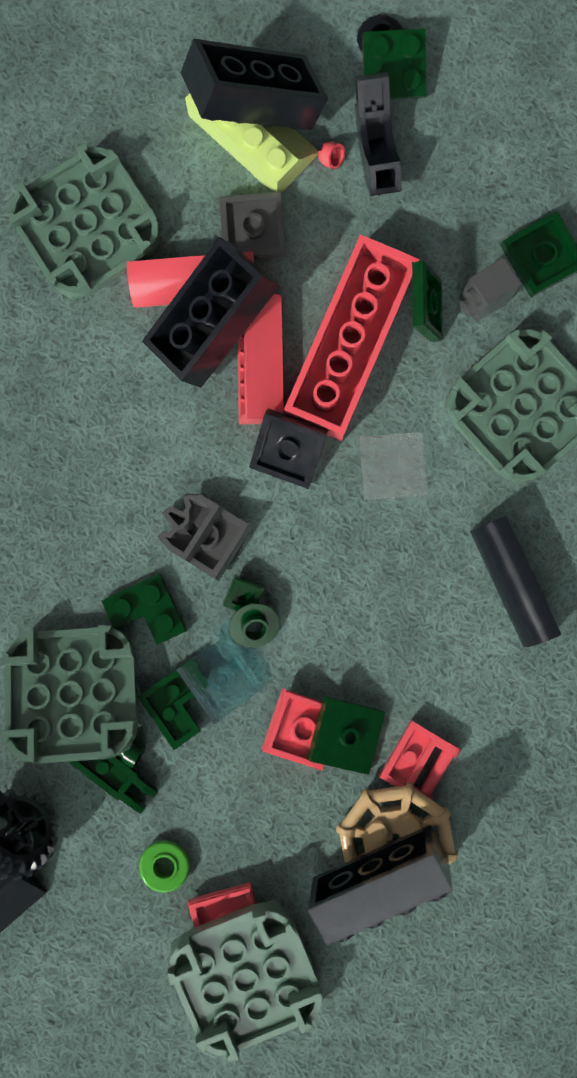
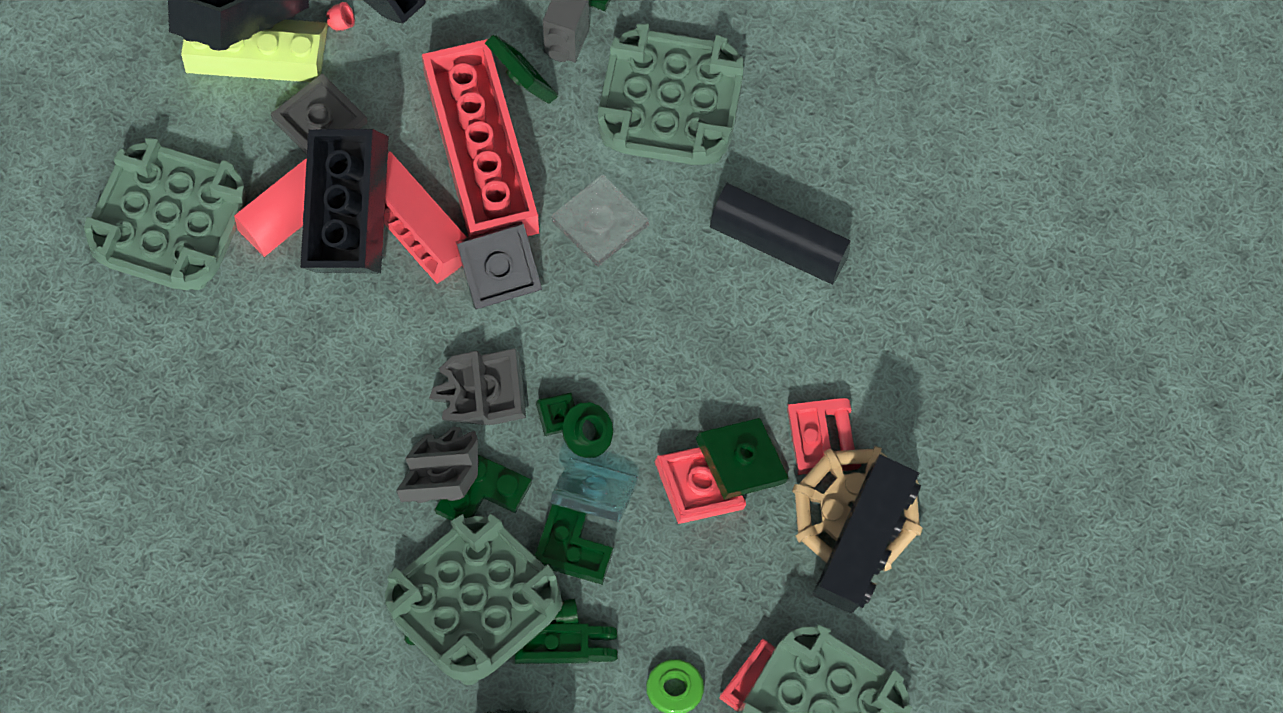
camera: 40 degrees left, 20 degrees down
none -> dark grey plate [396,426,478,503]

